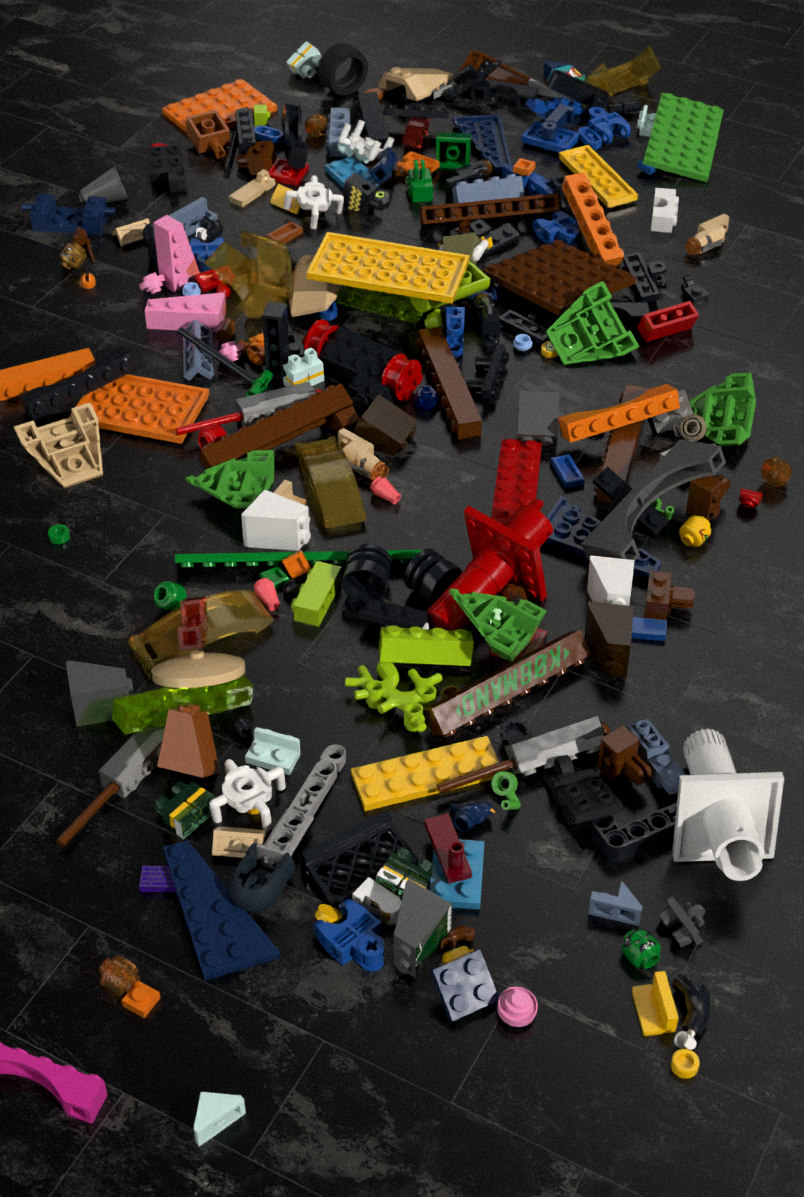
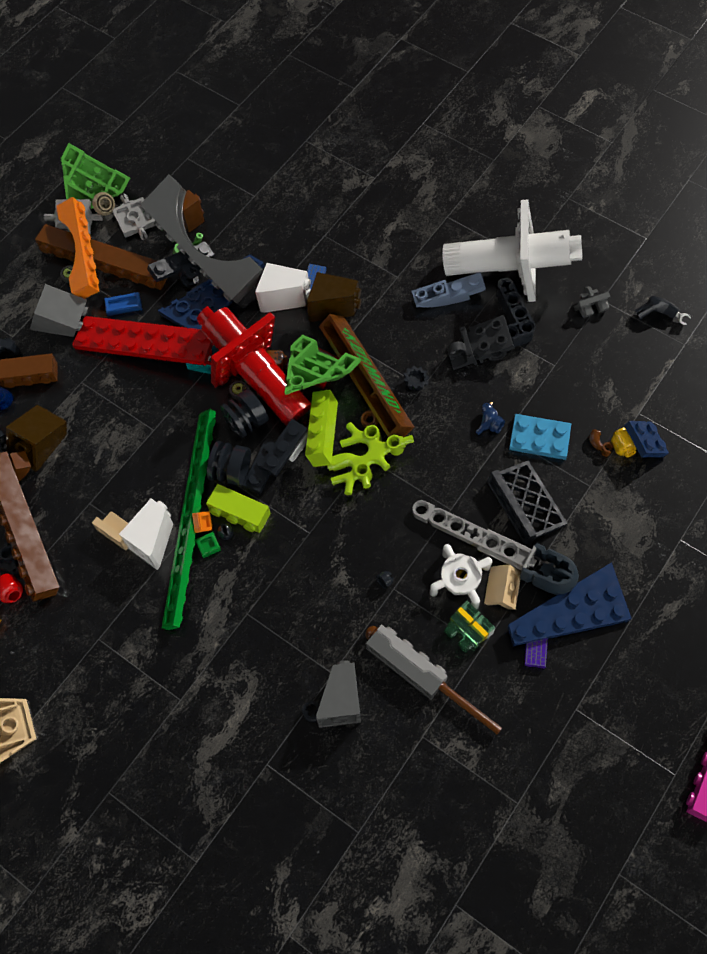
camera: 80 degrees left, 20 degrees up
green tile [48,524,70,544] -> none
clear orange head [99,955,140,996] -> none
clear neon green brick [112,675,254,735] -> none
orange plate [122,981,160,1018] -> none
clear yellow windscreen [128,590,274,674] -> none
tan dish [151,651,245,688] -> none
green head [154,581,187,612] -> none
dark orange slope [157,703,219,778] -> none
clear red brick [177,597,207,651] -> none
bright green wedge [185,450,274,510] -> none
light aqua bracket [245,727,301,775] -> none
coral cone [254,578,281,611] -> none
clear yellow windscreen [295,436,367,529] -> none
blue piece [313,899,385,972] -> none
yellow tile [315,904,342,924] -> none
tan plate [338,428,389,480] -> none
yellow plate [351,736,499,811] -> none
white leg [353,877,401,925] -> none
coral cone [370,476,401,505] -> none
clear green hips [375,847,433,901] -> none
dark grey slope [394,879,452,978] -> none
dark red piece [424,814,472,884] -> none
piece [437,716,610,794] -> none
bright green plate [491,771,521,810] -> none
bright pink plate [497,987,538,1027] -> none
sand blue slope [588,881,642,926] -> none
reddish brown brick [597,726,652,786] -> none
green head [622,929,661,969] -> none
yellow panel [632,971,678,1036] -> none
reddish brown brick [644,570,695,620] -> none
yellow tile [671,1049,700,1078] -> none
yellow head [679,516,711,547] -> none
red plate [738,489,762,509] -> none
clear orange head [761,457,792,487] -> none

